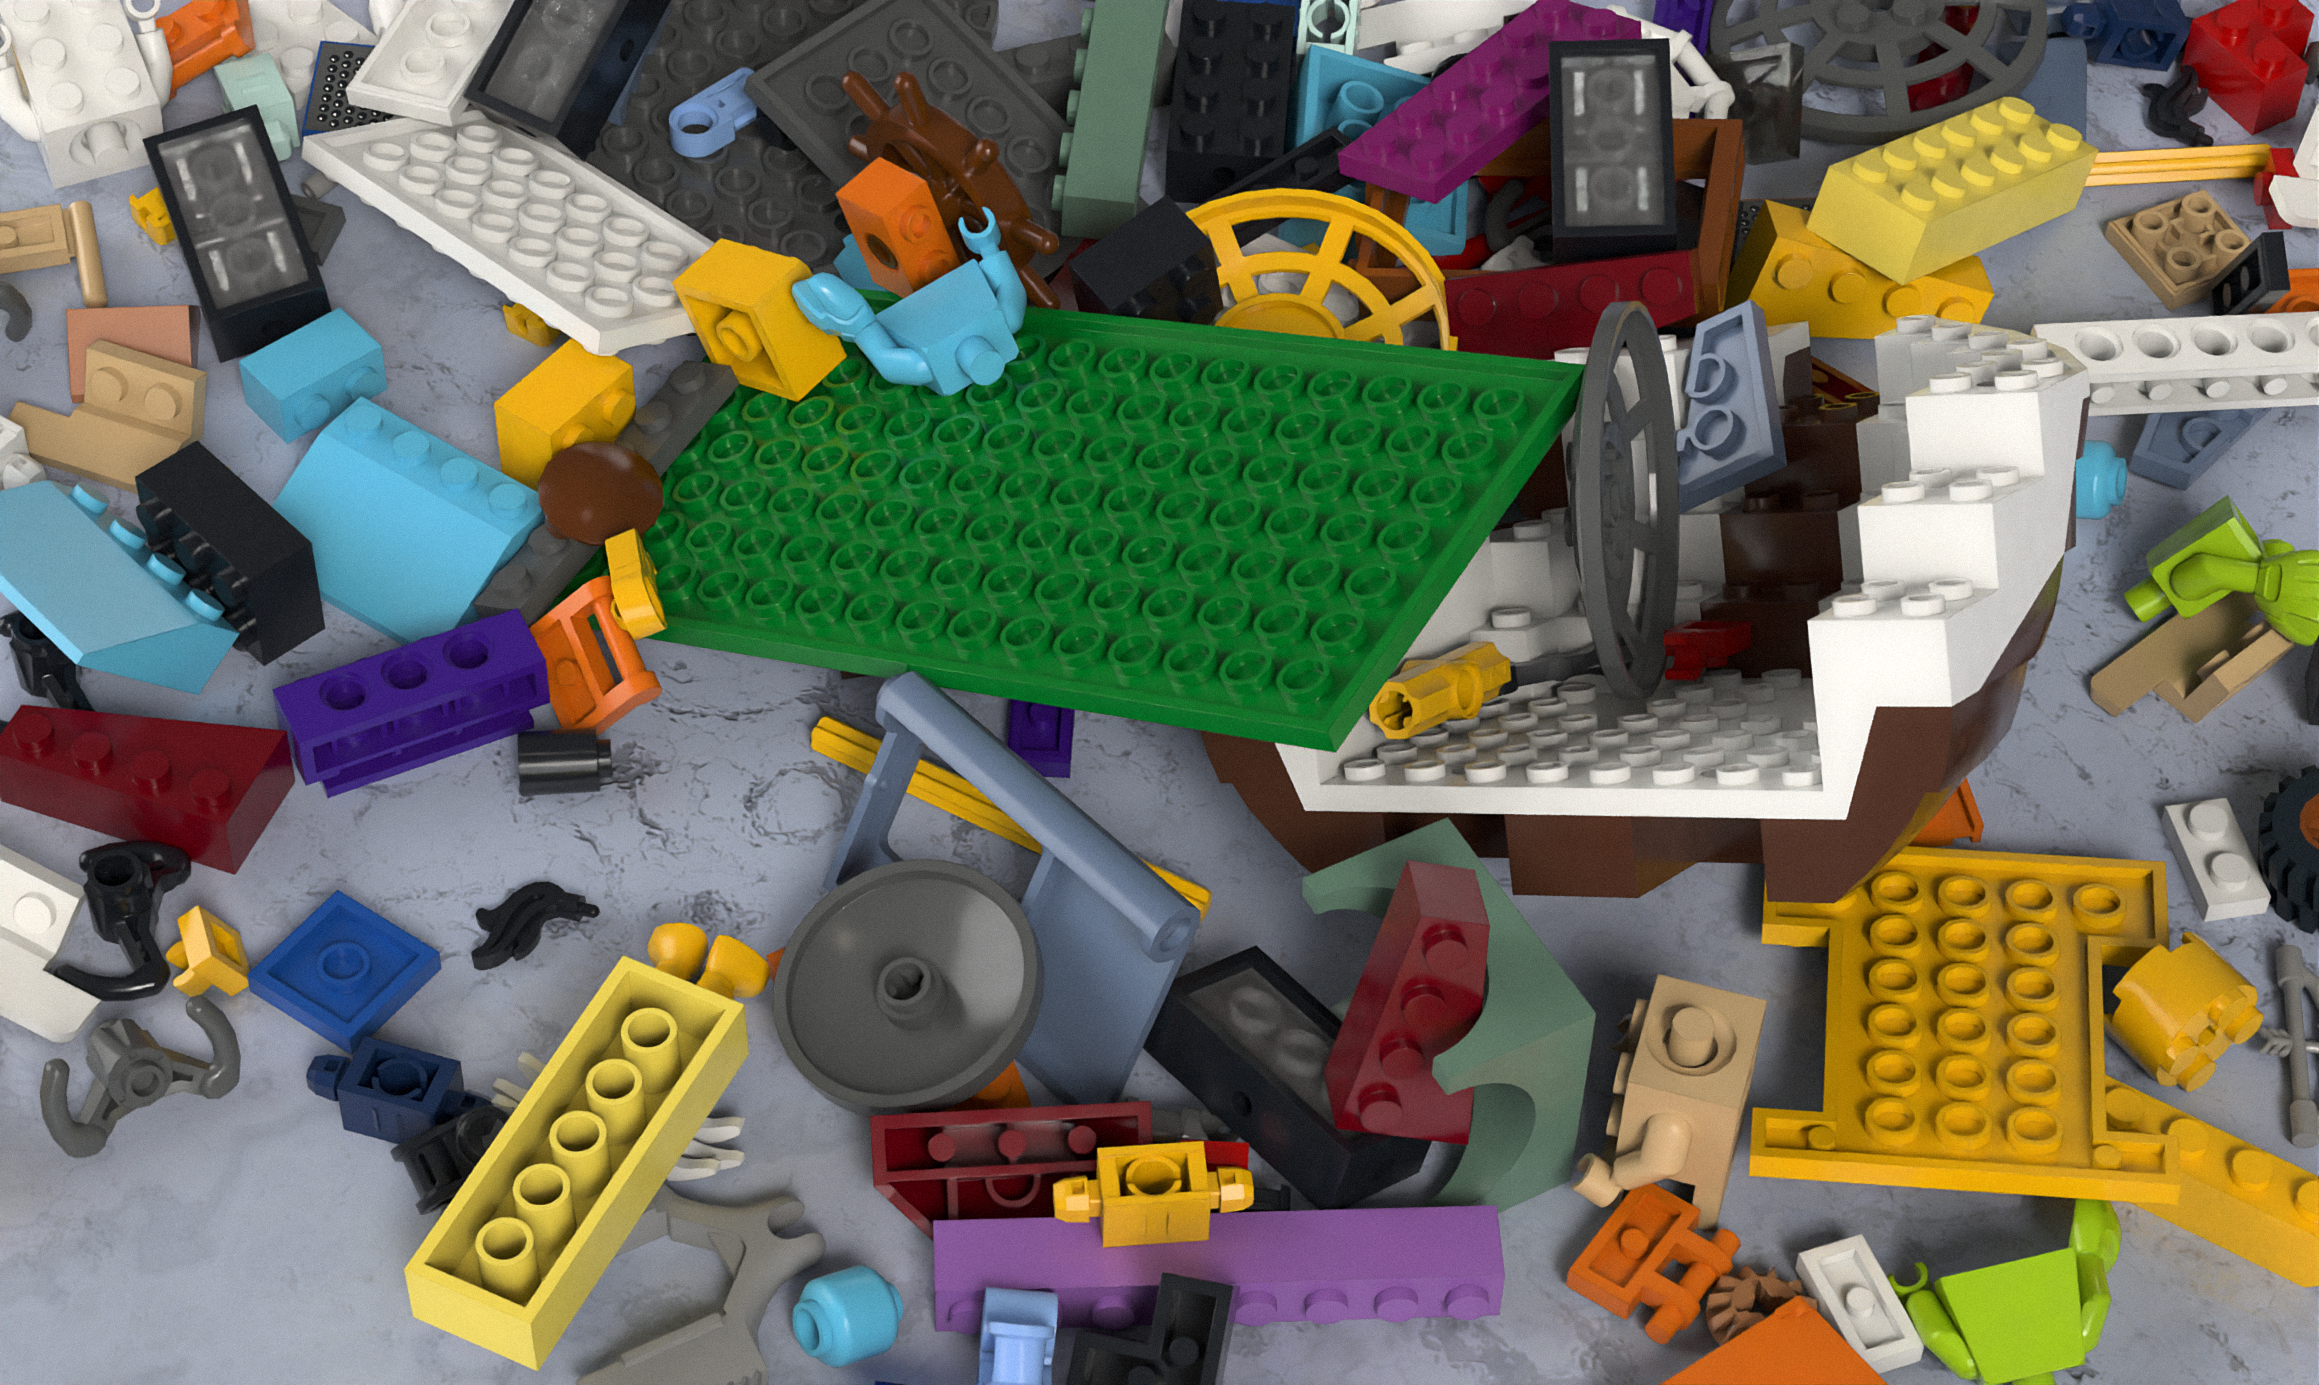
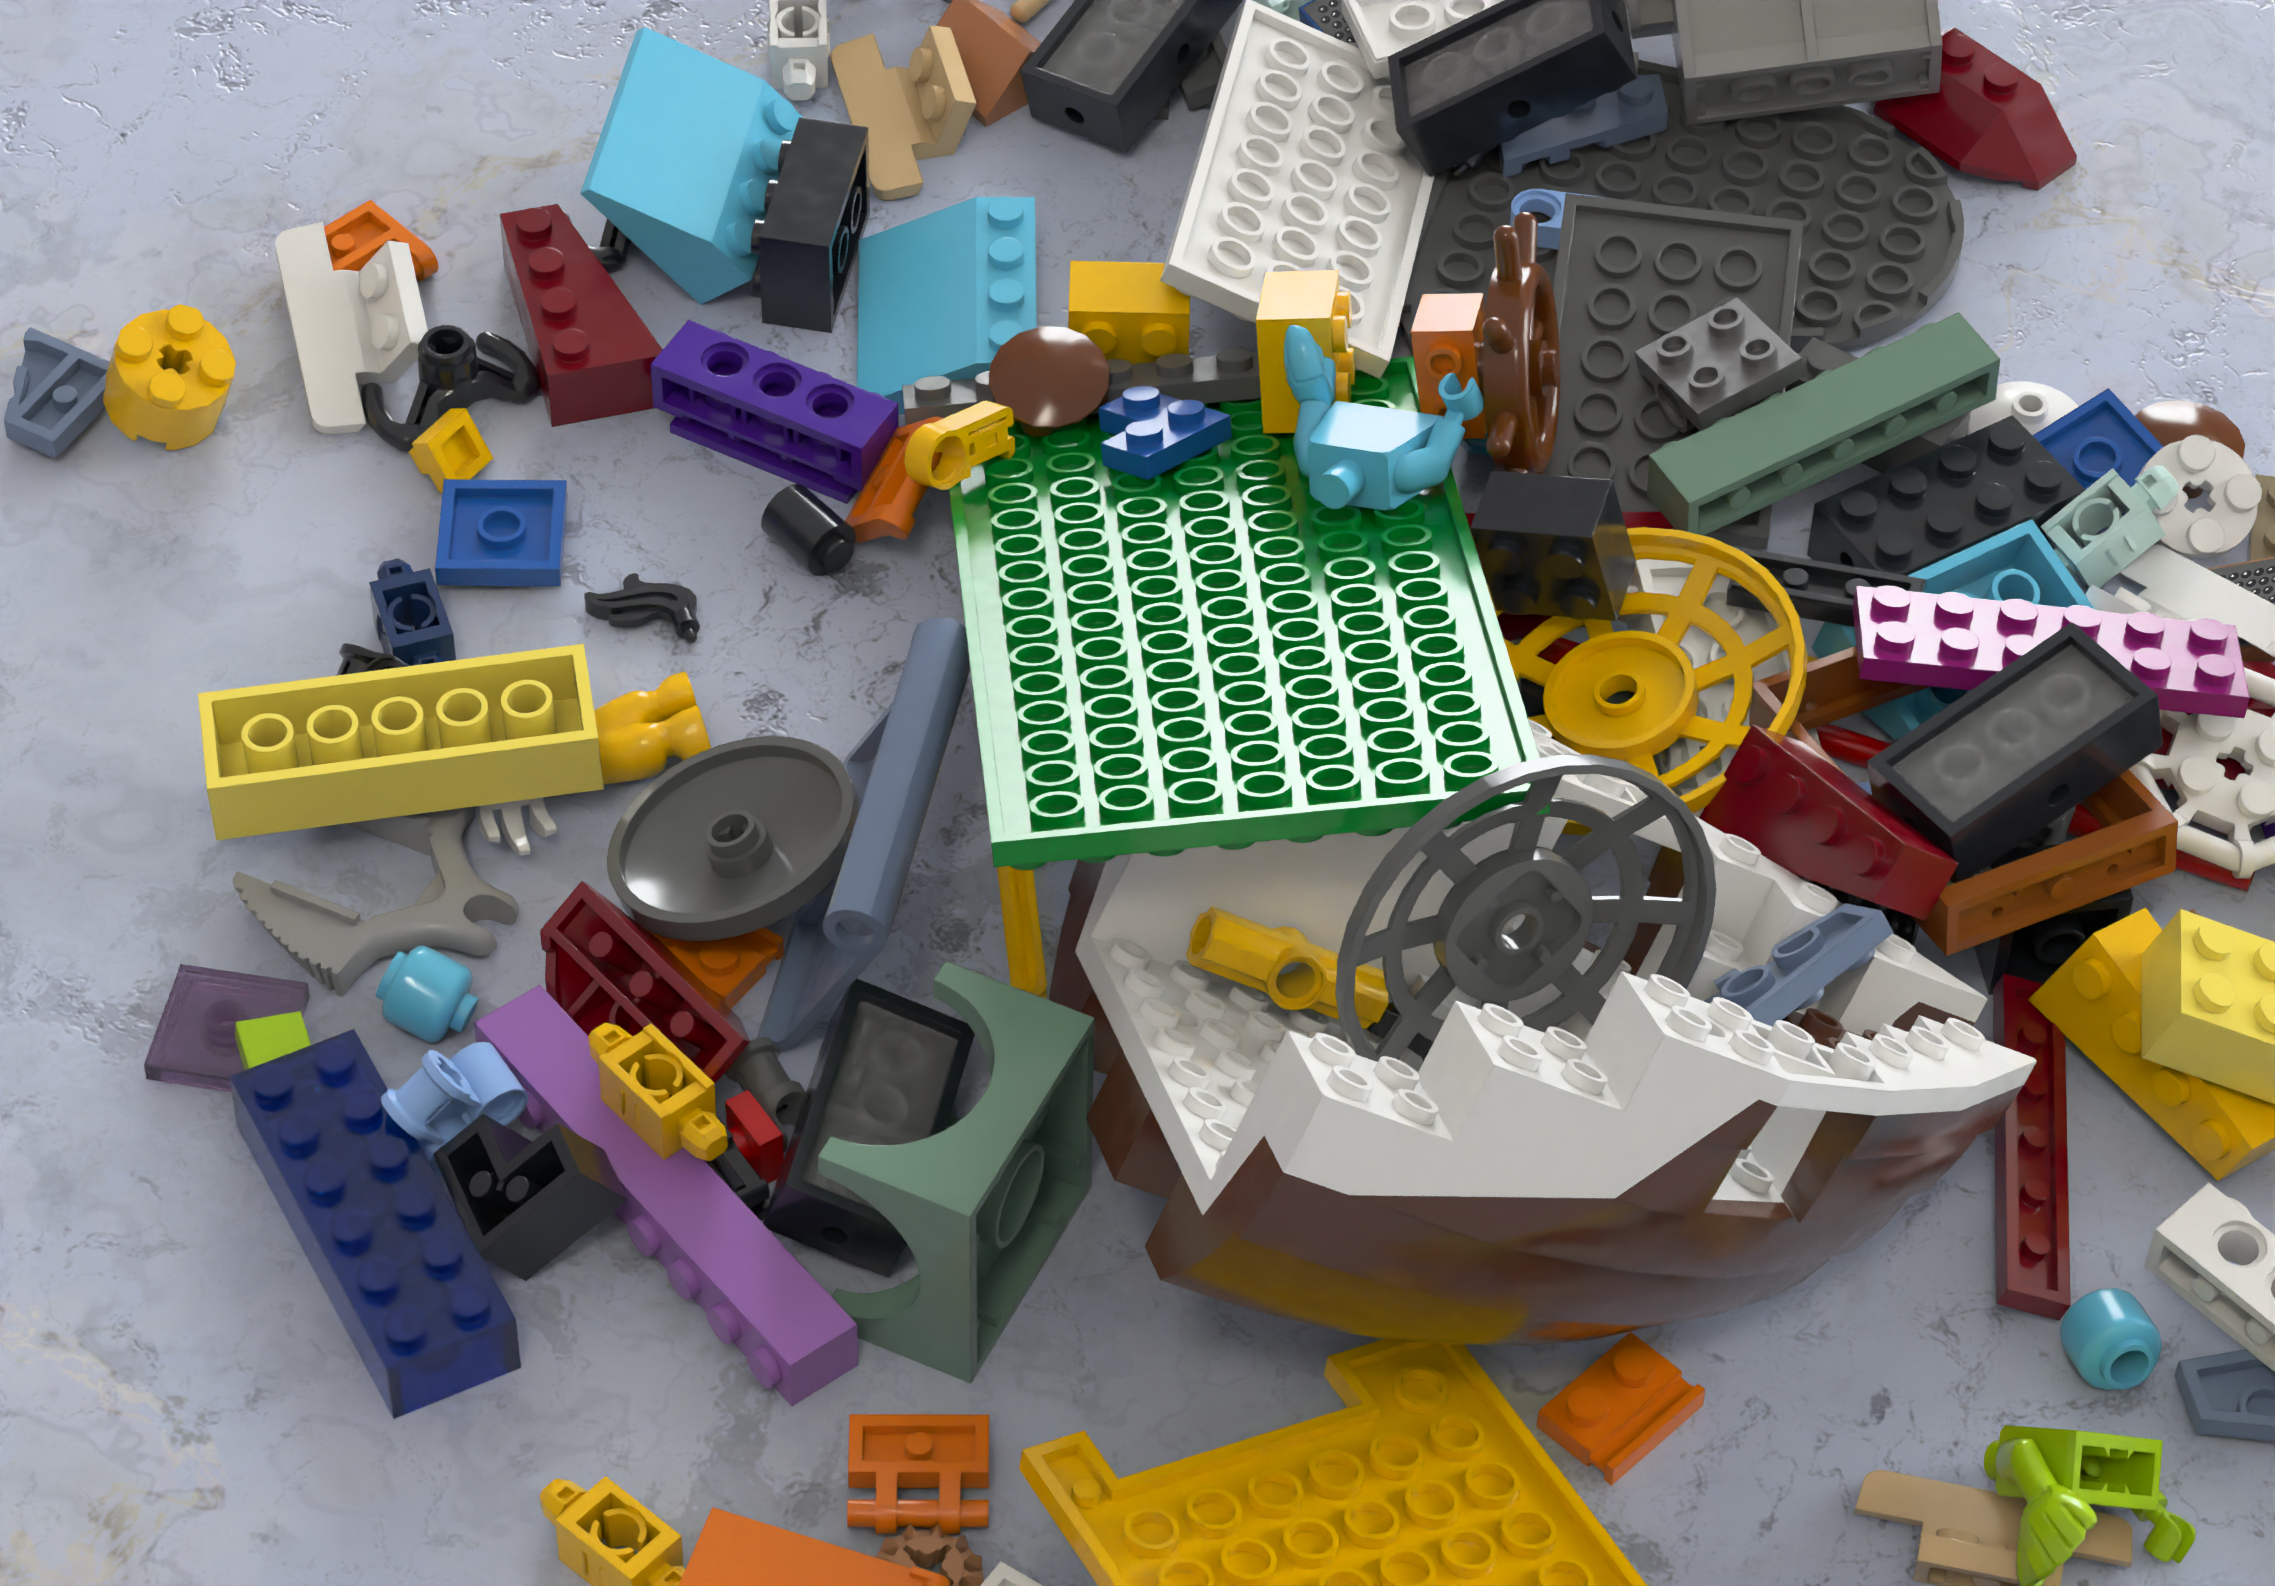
camera: 55 degrees right, 0 degrees up
dark grey piece [40,995,241,1158] -> none
medium azure brick [239,307,387,444] -> none
dark red wedge [1323,860,1490,1145] -> none
tan torso [1571,974,1768,1233] -> none
none -> blue plate [1099,386,1232,480]
none -> flat silver plate [1634,298,1805,432]

